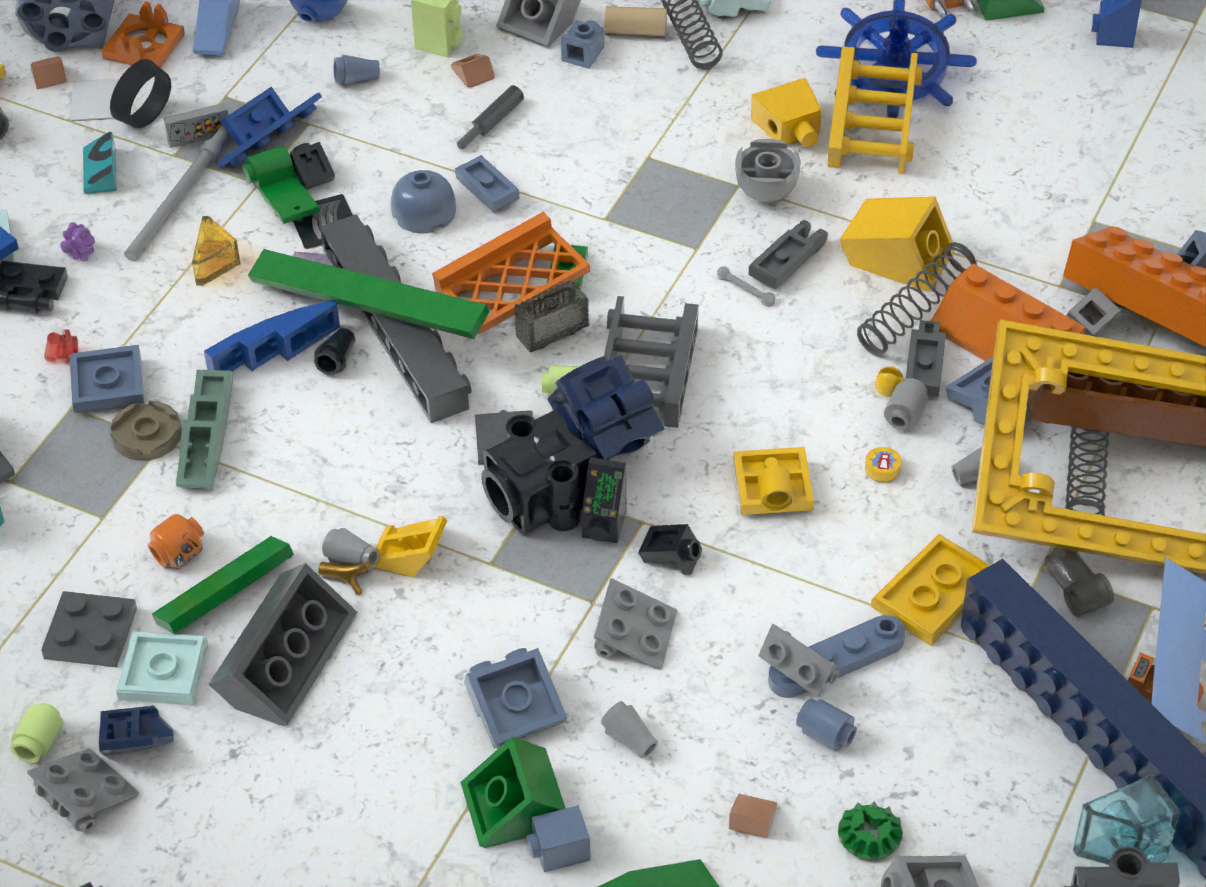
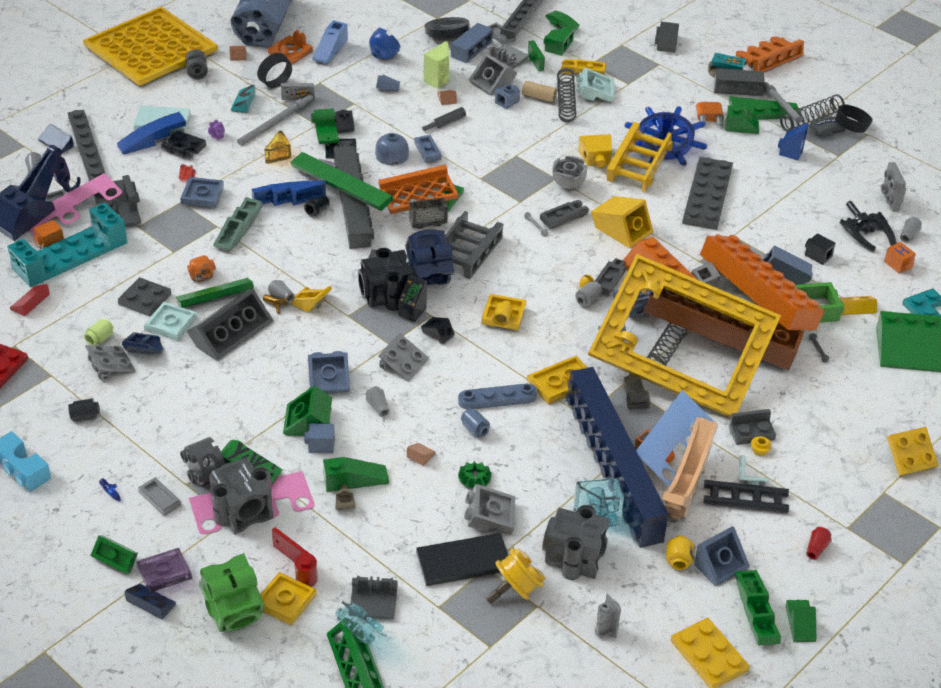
camera: 15 degrees right, 5 degrees down
dark tan tile [111,401,182,461] -> none
blue bracket [217,86,322,168] -> none
light grey hinge [758,624,840,698] -> none
dark grey piece [857,242,977,356] -> none
yellow tile [865,447,902,482] -> none
none -> dark grey plate [682,157,733,230]

